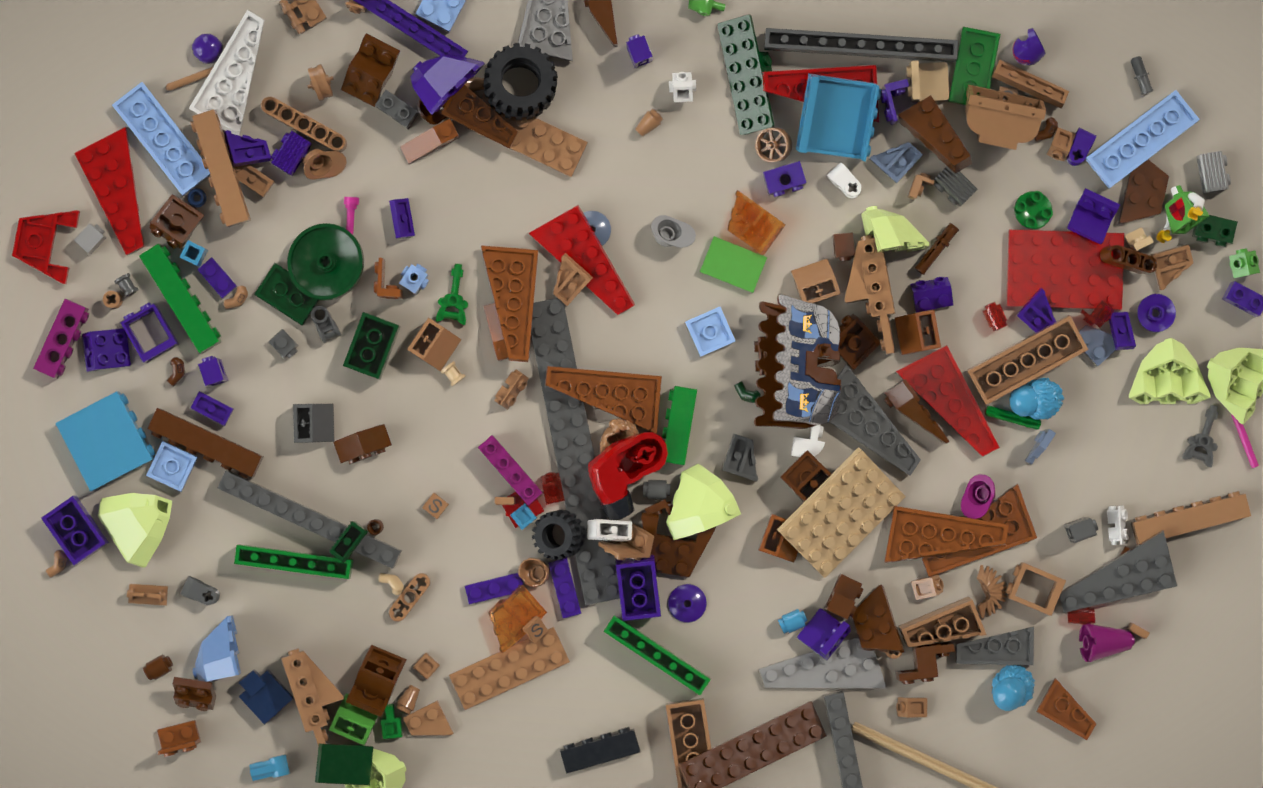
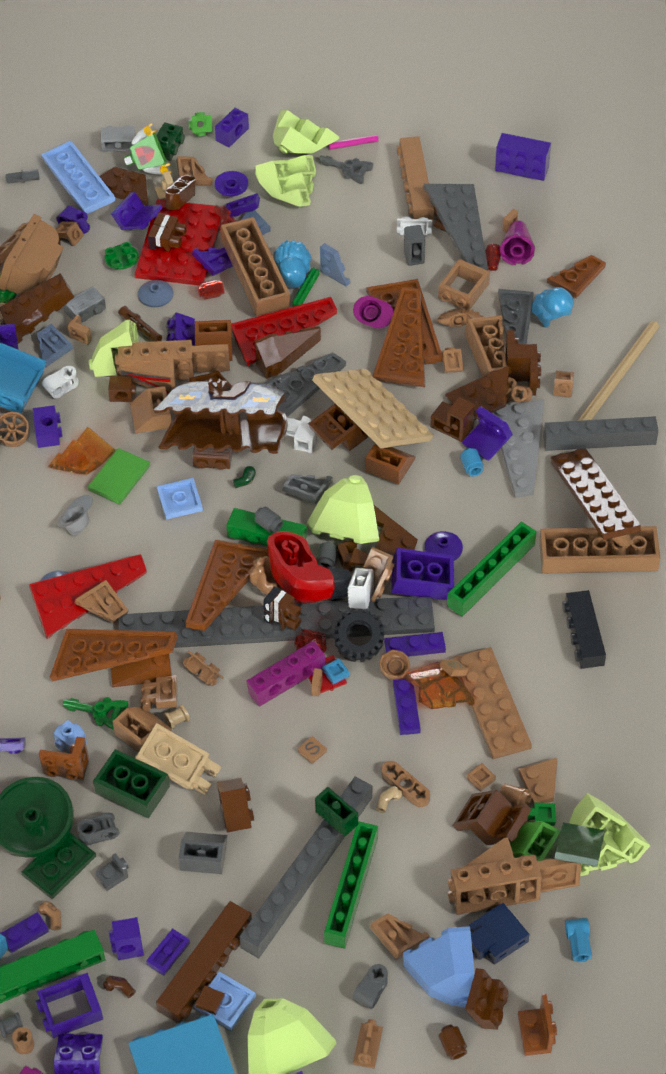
camera: 80 degrees left, 35 degrees down
none -> tan tile [135,723,221,795]
none -> sand blue dish [138,280,173,307]
none -> medium nougat plate [141,675,177,711]
none -> reddish brown hips [148,213,187,251]
none -> reddish brown tile [195,985,225,1015]
none -> dark grey brick [254,506,283,533]
none -> reddish brown hips [263,586,301,631]
none -> medium nougat wing [370,914,430,959]
none -> dark purple brick [495,133,551,181]
none -> medium nougat bush [511,386,533,402]

